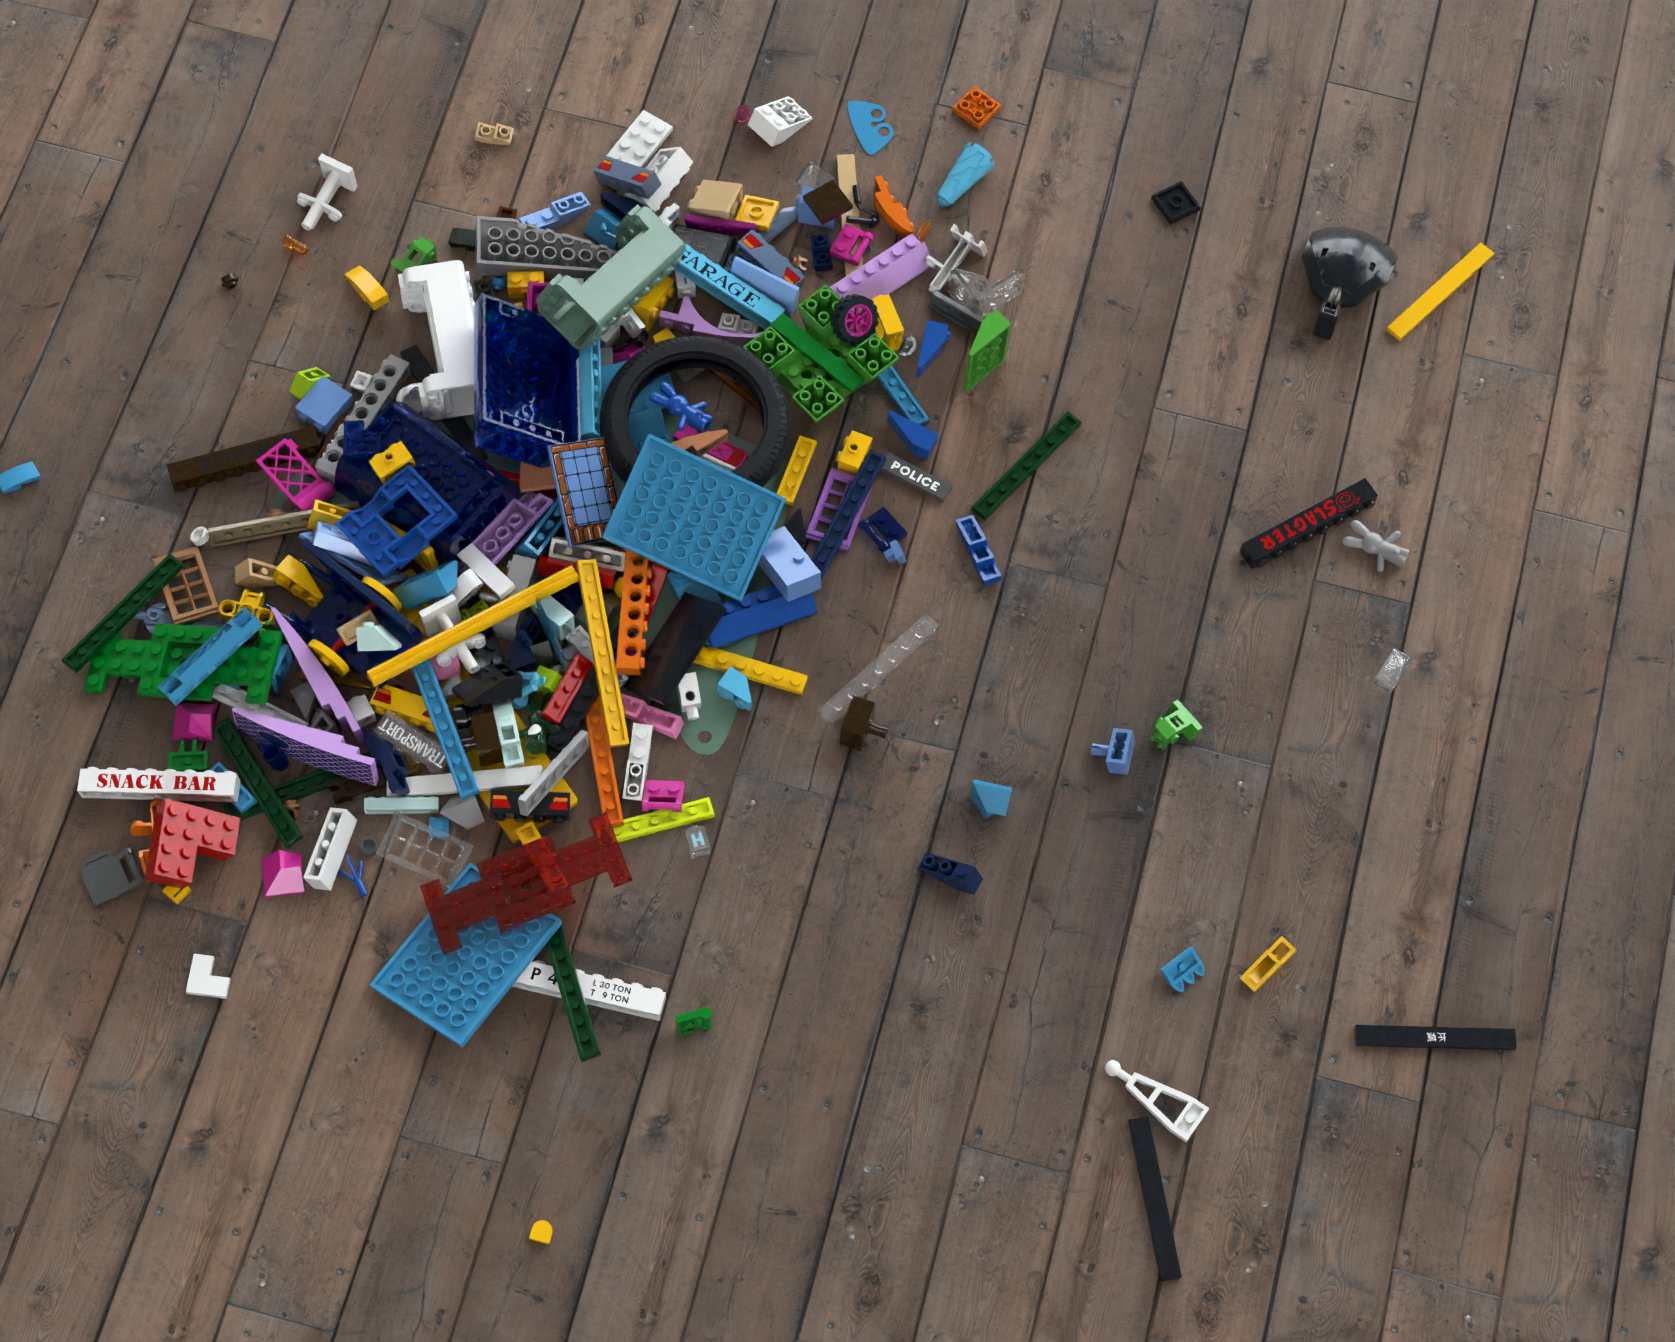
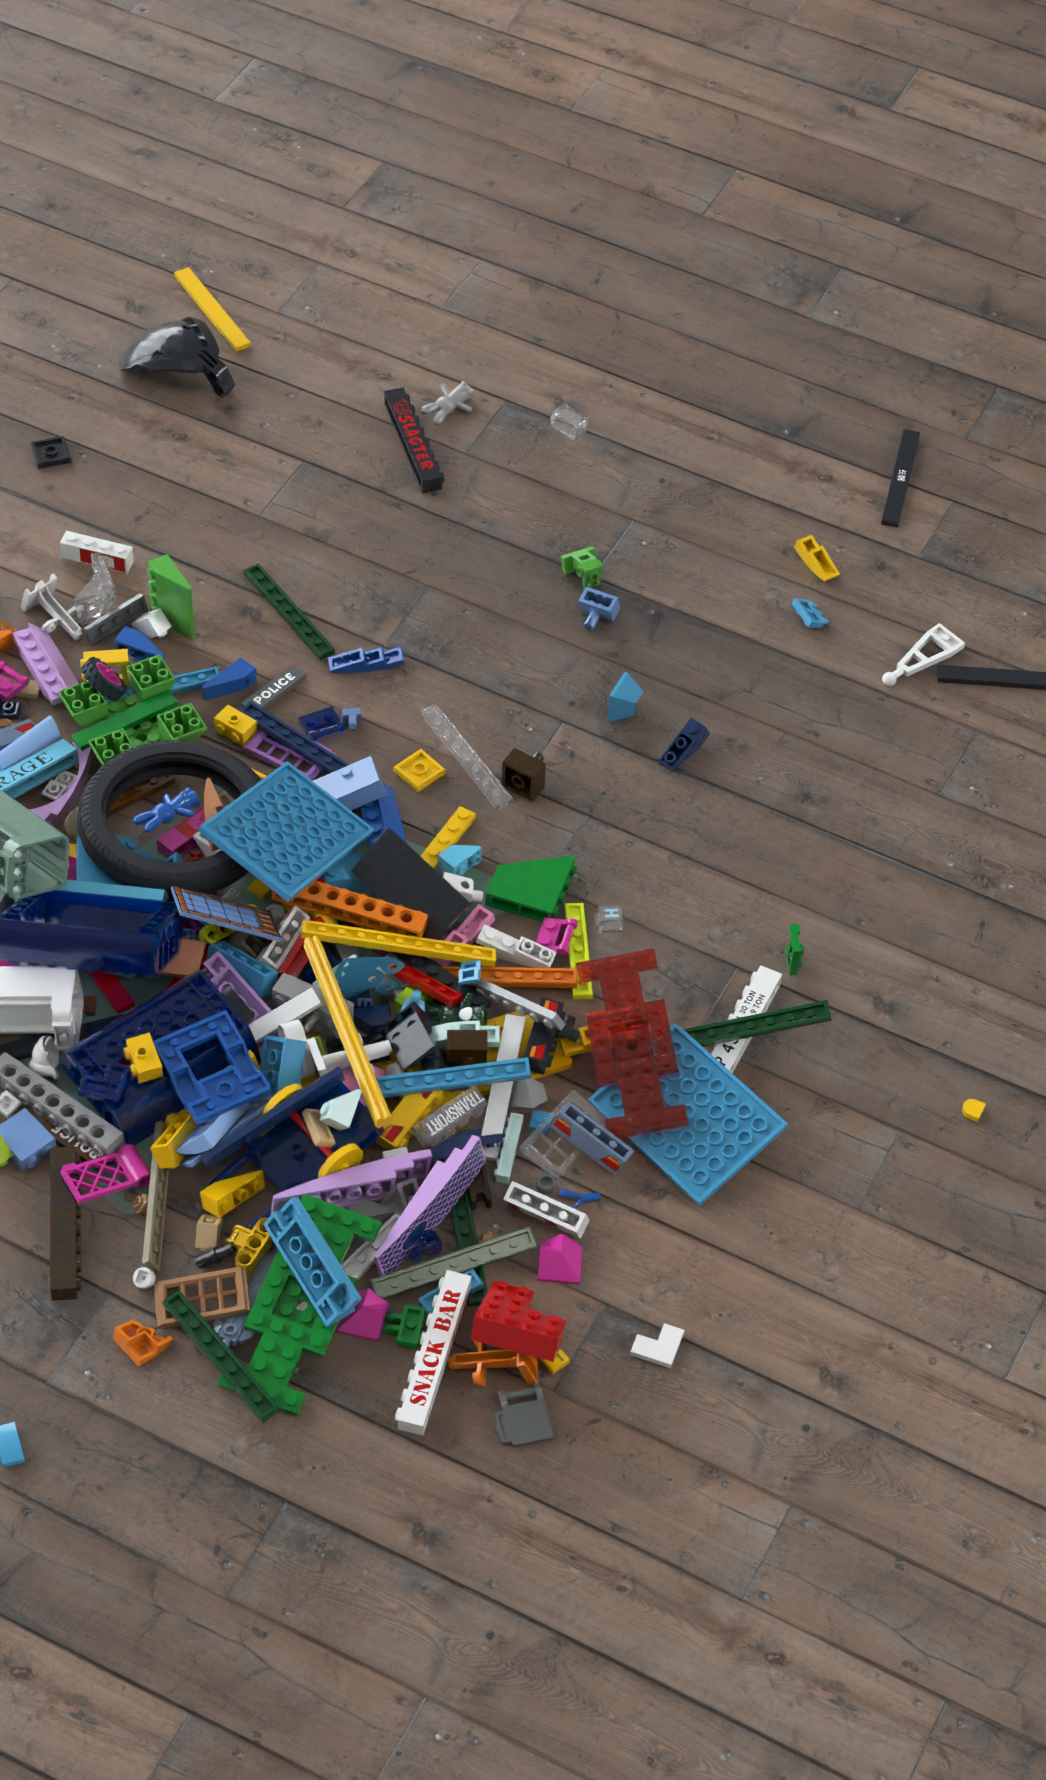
camera: 75 degrees left, 15 degrees down
none -> white brick [60,531,134,574]
none -> orange slope [113,1320,174,1367]
none -> white slope [131,608,172,638]
none -> black pin [195,1242,238,1269]
none -> black slope [214,985,255,1028]
none -> yellow tile [393,749,446,792]
none -> dark azure slope [459,960,482,985]
none -> green slope [485,856,577,922]
none -> sand blue brick [551,1101,634,1176]
none -> black brick [556,1014,580,1043]

